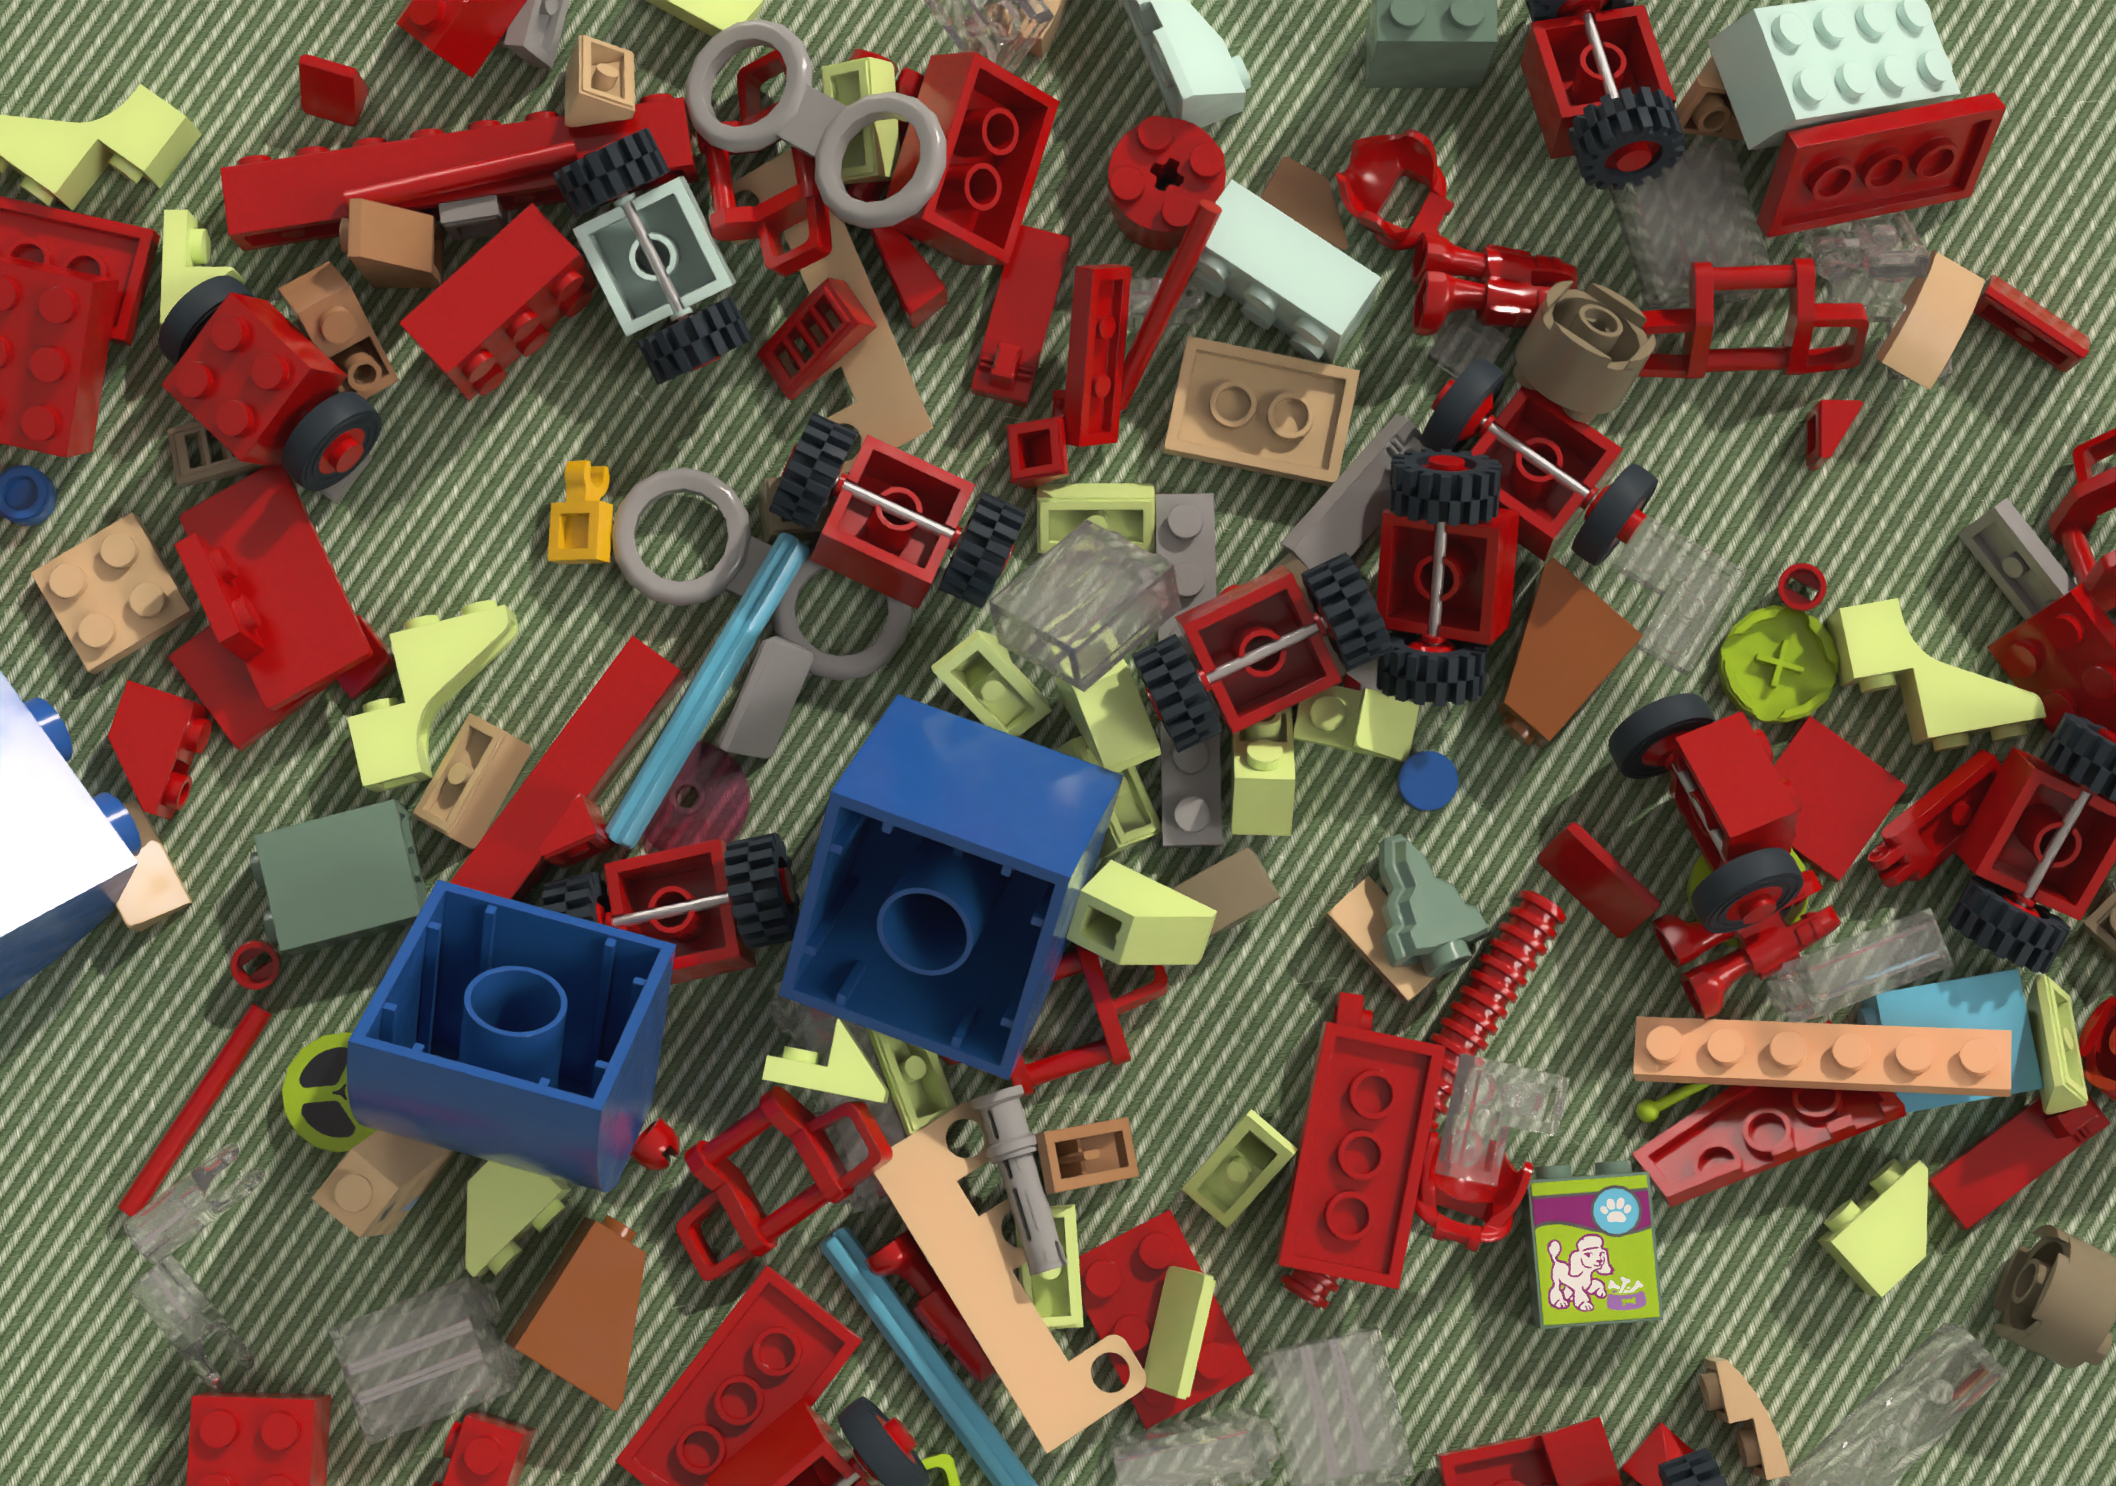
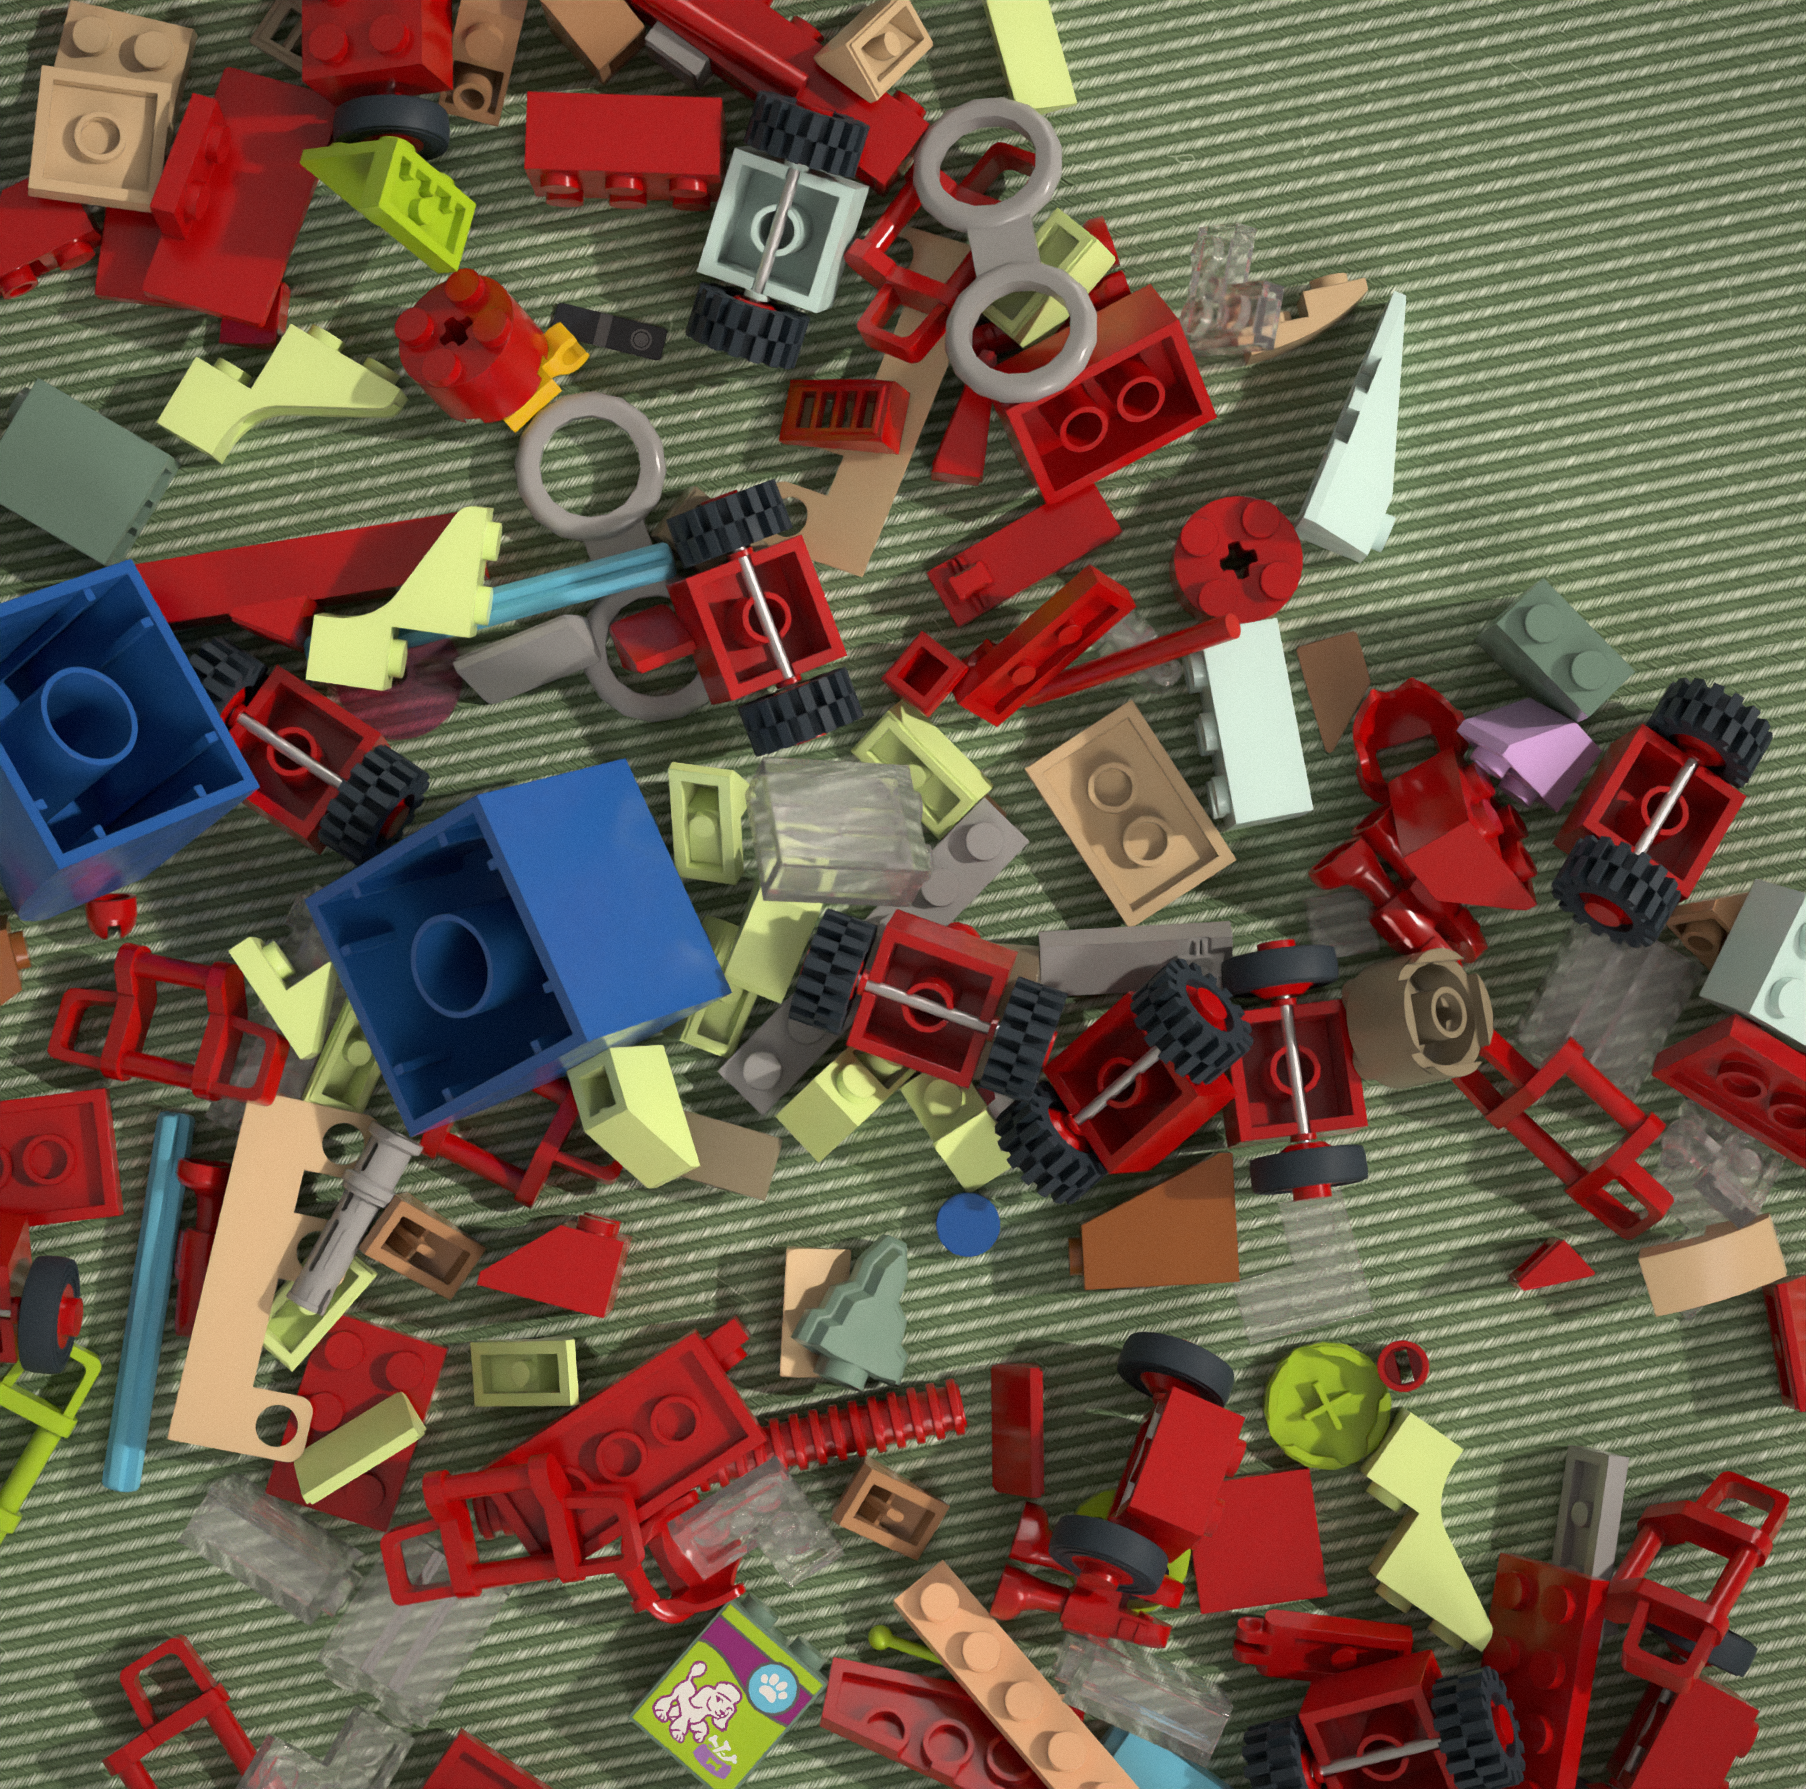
camera: 40 degrees right, 5 degrees up
tan slope [411,713,532,849] -> none
none -> tan plate [28,65,172,213]
none -> lime bracket [300,136,477,274]
none -> yellowish green arch [306,506,502,691]
none -> red bar [380,1453,645,1606]
none -> red brick [394,268,548,424]
none -> red slope [477,1212,633,1318]
none -> black sticker [552,303,667,361]
none -> red slope [609,604,697,674]
none -> medium nougat slope [831,1455,950,1561]
none -> red slope [1388,745,1538,911]
none -> lavender slope [1456,698,1602,813]

